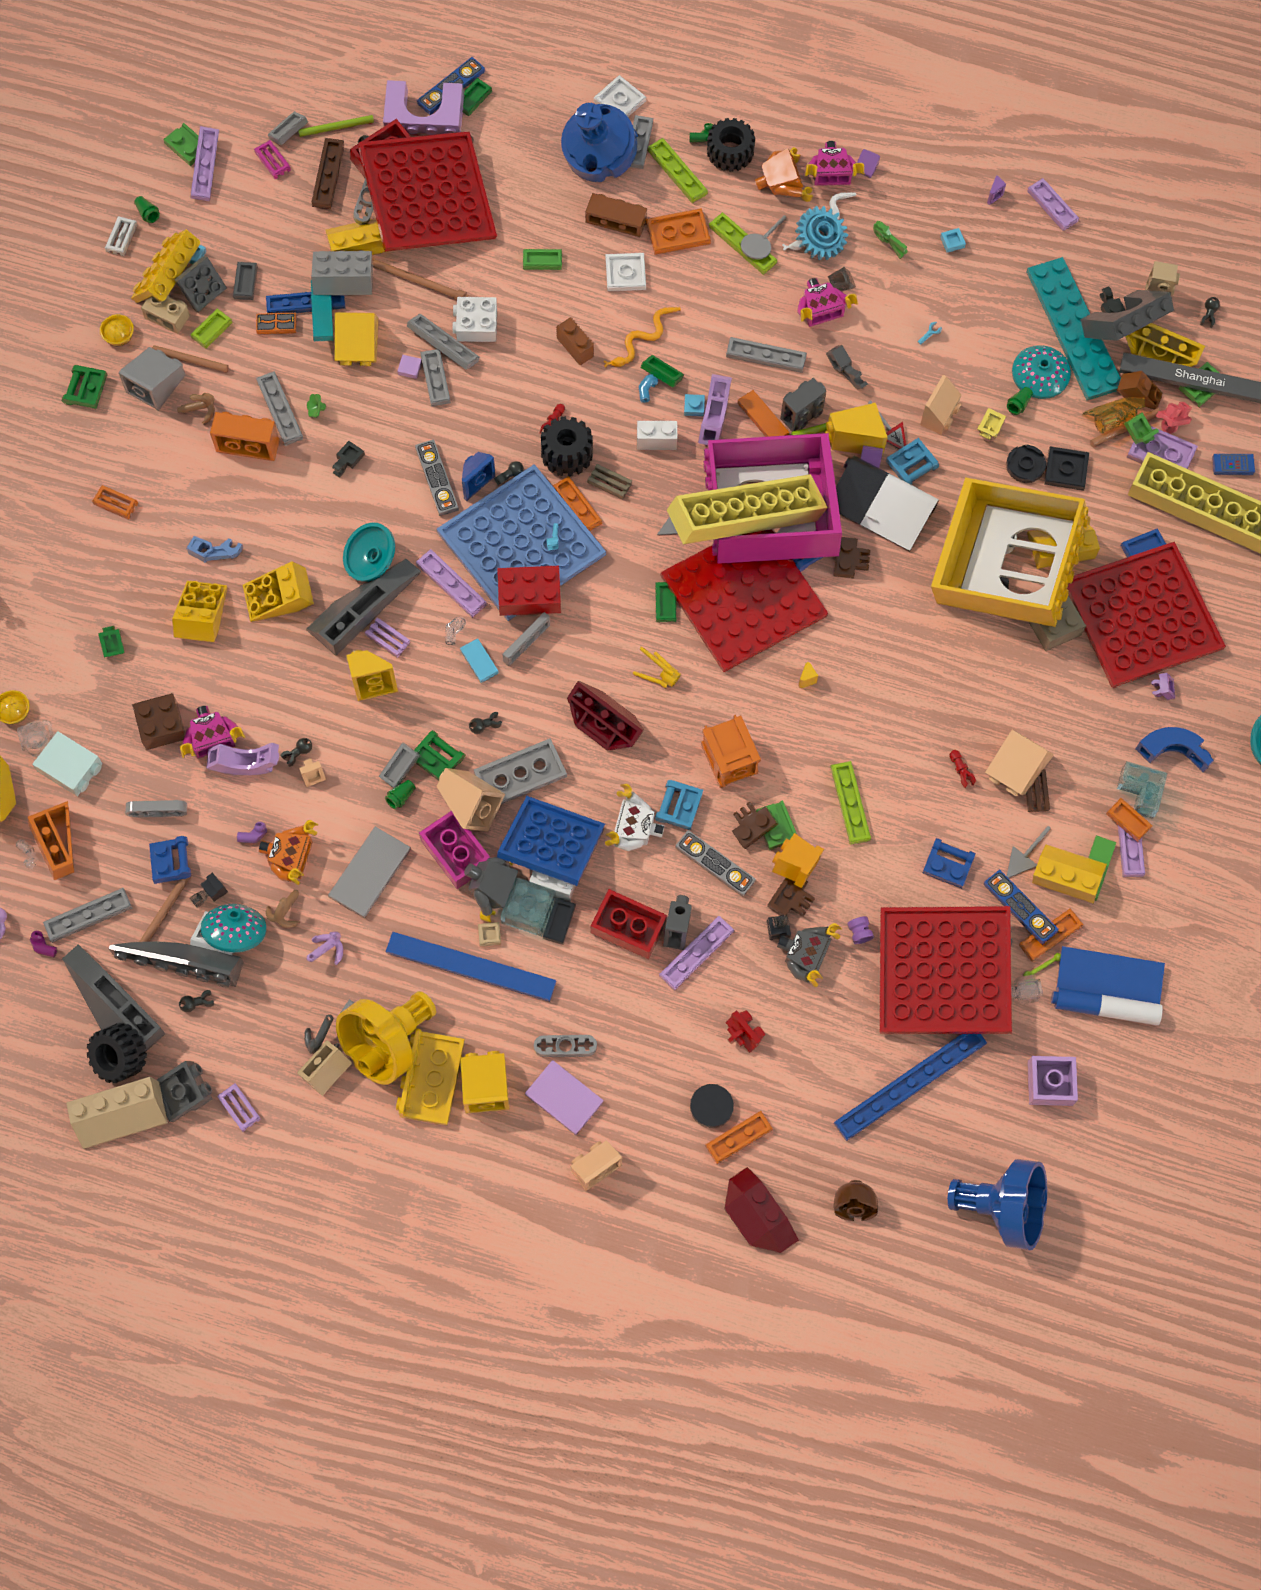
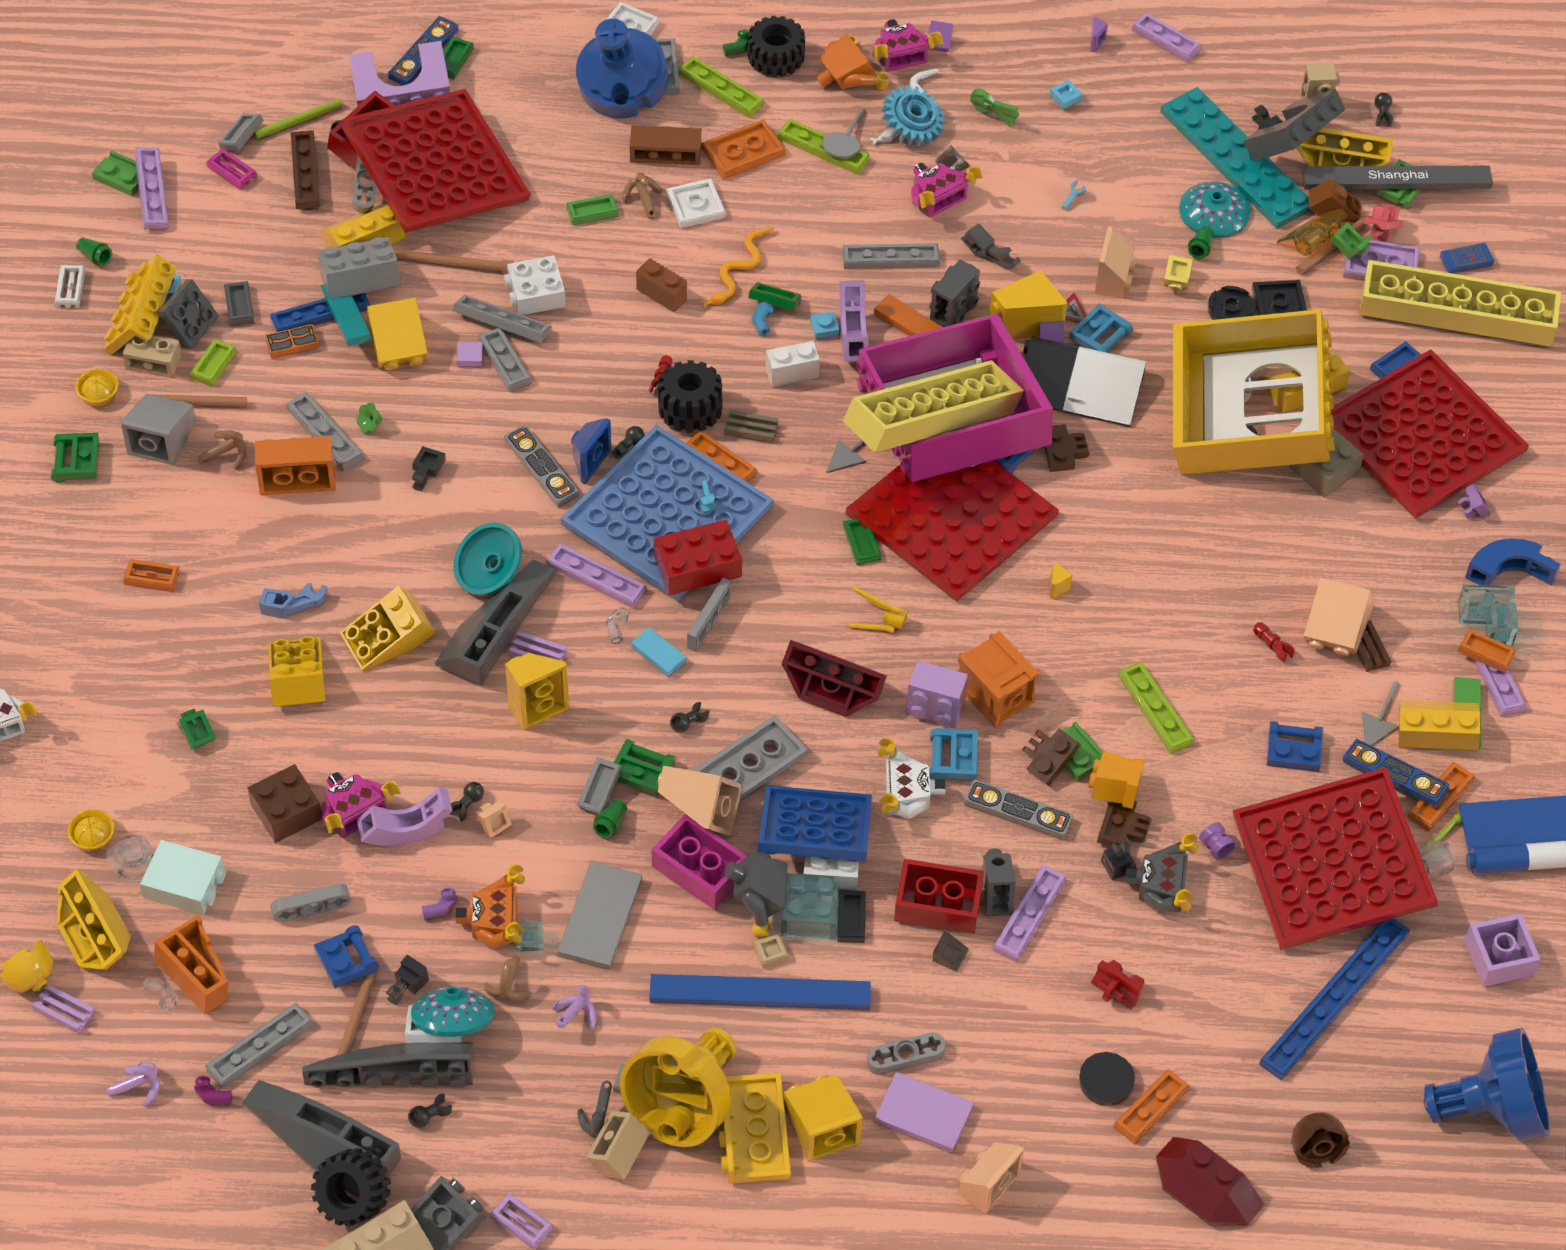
camera: 15 degrees left, 15 degrees down
none -> clear light blue plate [516,922,544,952]
none -> medium nougat piece [622,173,662,219]
none -> lavender brick [906,660,968,728]
none -> clear smoke slope [932,931,969,972]

